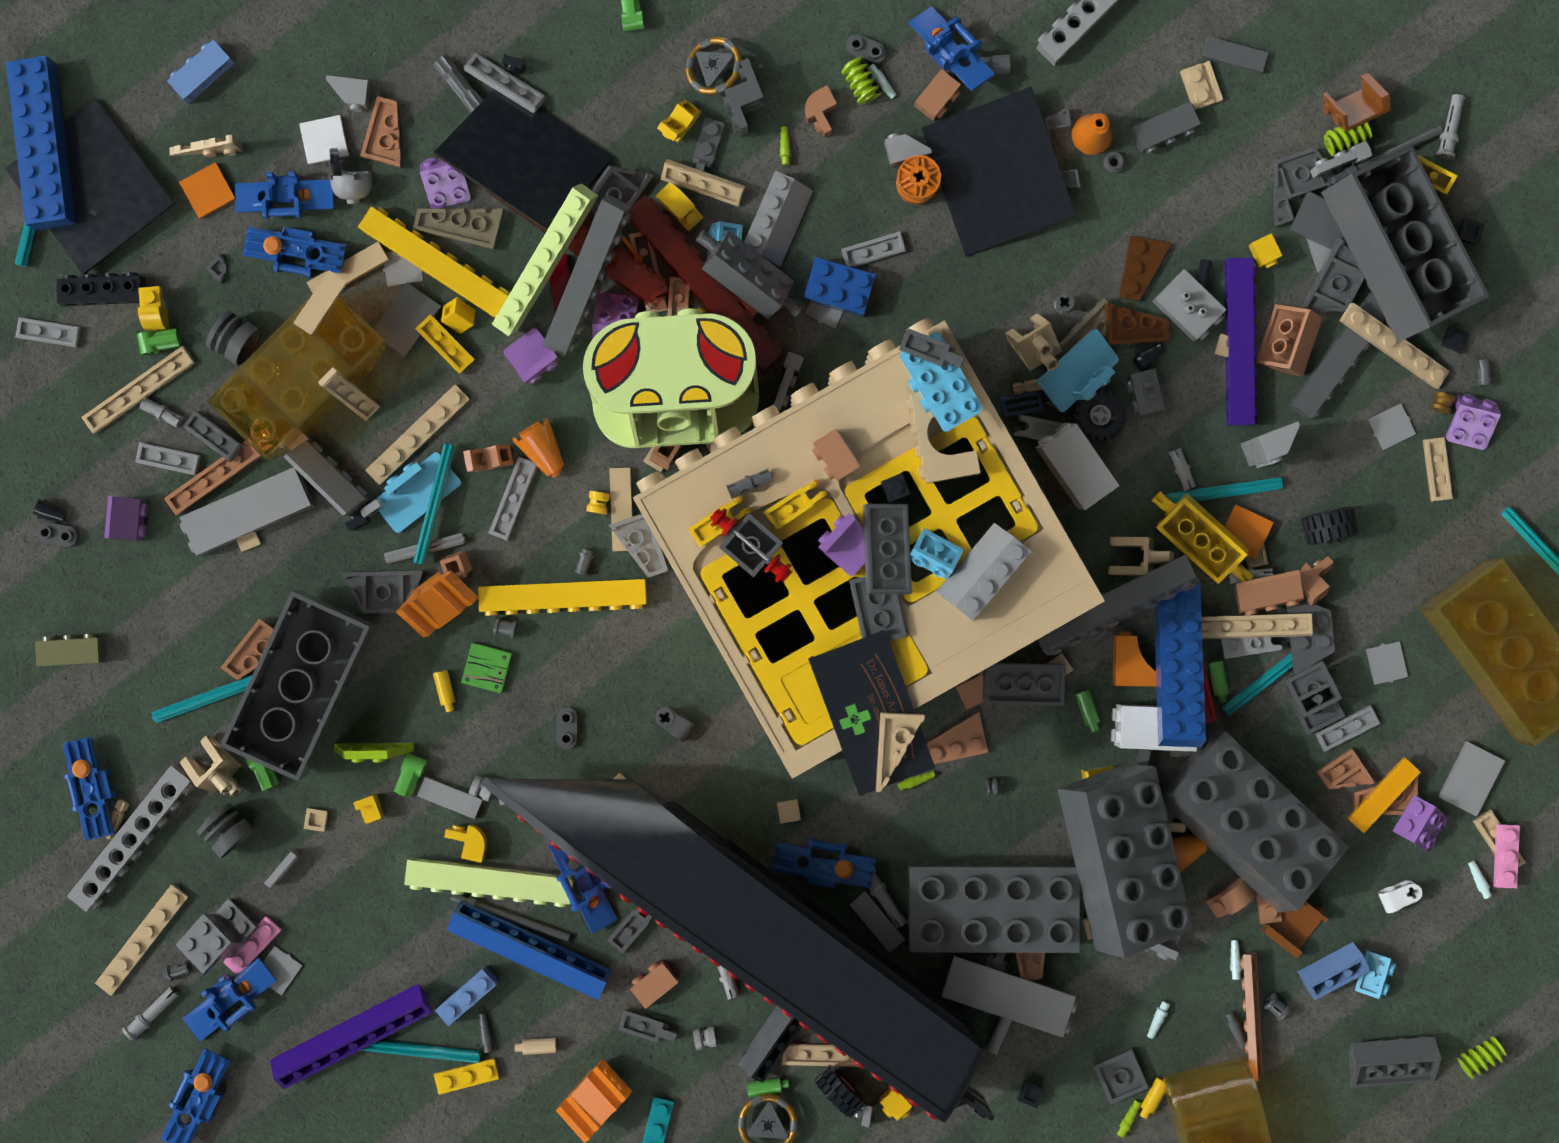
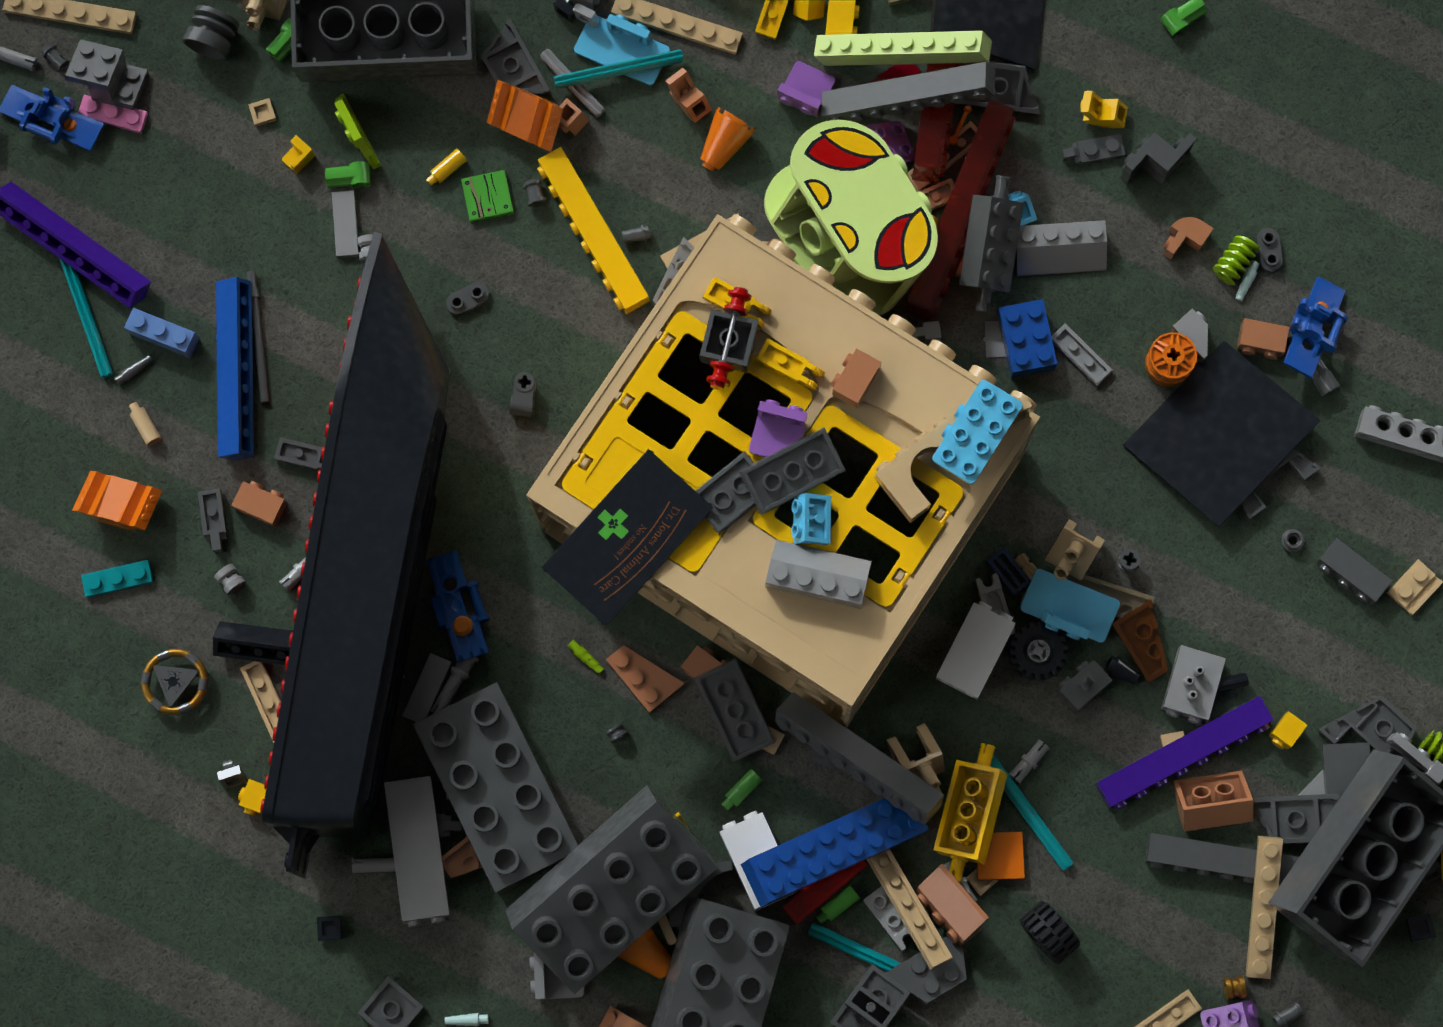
camera: 70 degrees right, 10 degrees down
light grey tile [264,849,301,888] -> none
light grey piece [264,946,303,996] -> none
yellowish green brick [404,858,575,907] -> none
yellow plate [434,1058,500,1095] -> none
yellow brick [444,823,487,863] -> none
light grey tile [489,457,537,541] -> none
blue piece [548,844,617,934] -> none
yellow wheel [586,491,610,515] -> none
yellow brick [655,182,703,232] -> none
tan tile [661,159,745,207] -> none
piece [685,37,742,95] -> none
dark grey pin [726,468,773,499] -> none
bright green cylinder [747,1077,789,1098] -> none
tan tile [777,799,801,824] -> none
lime animal [780,126,791,166] -> none
black wheel [814,1064,866,1118] -> none
tan wing [876,712,925,792] -> none
black plate [881,473,910,502] -> none
dark grey hinge [899,328,964,368] -> none
orange cone [1072,113,1113,155] -> none
orange arch [1113,631,1157,687] -> none
reddish brown wing [1118,236,1171,301] -> none
light grey slope [1240,422,1300,468] -> none
nougat brick [1300,556,1334,607] -> none
light grey piece [1368,403,1416,450] -> none
black plate [1441,326,1470,354] -> none

